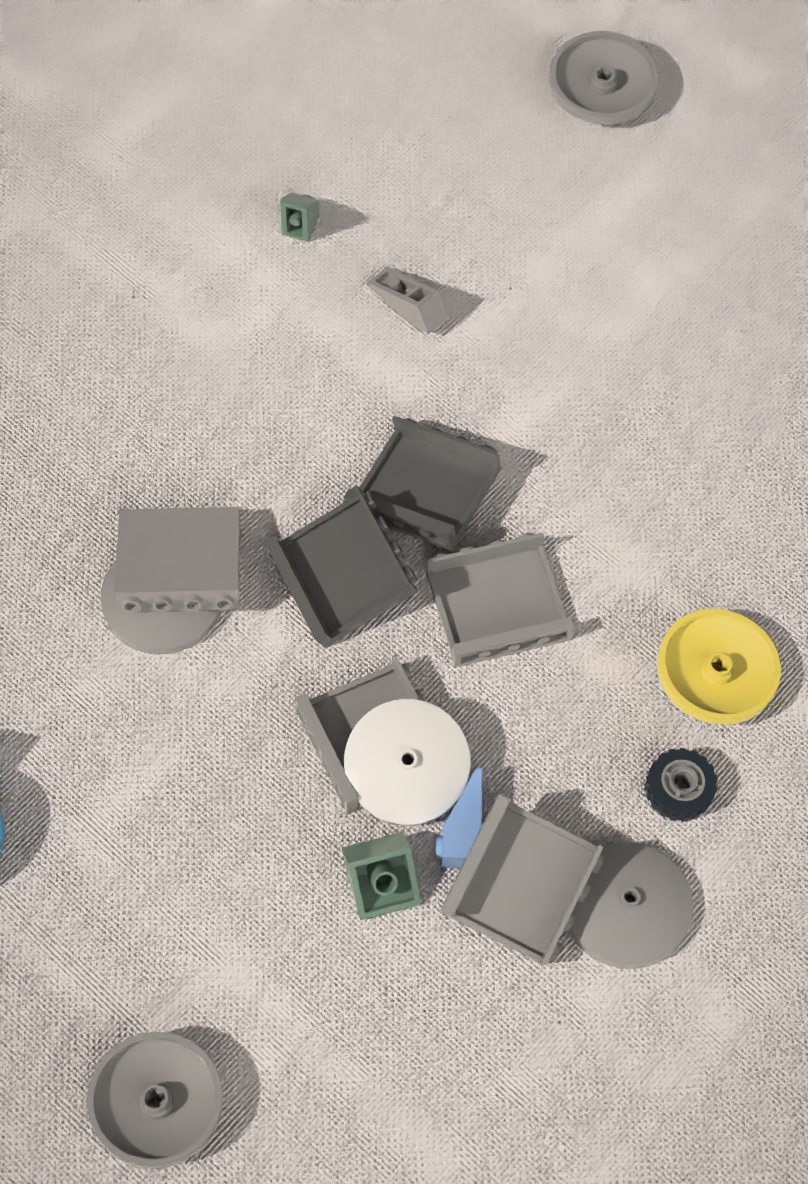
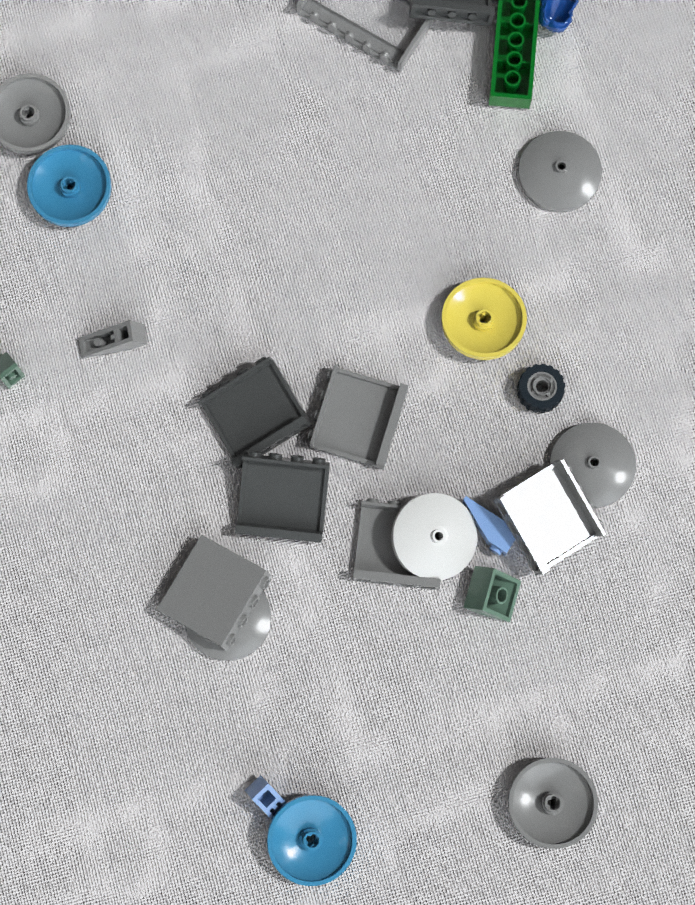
camera: 55 degrees left, 15 degrees up
none -> dark azure dish [27,145,112,227]

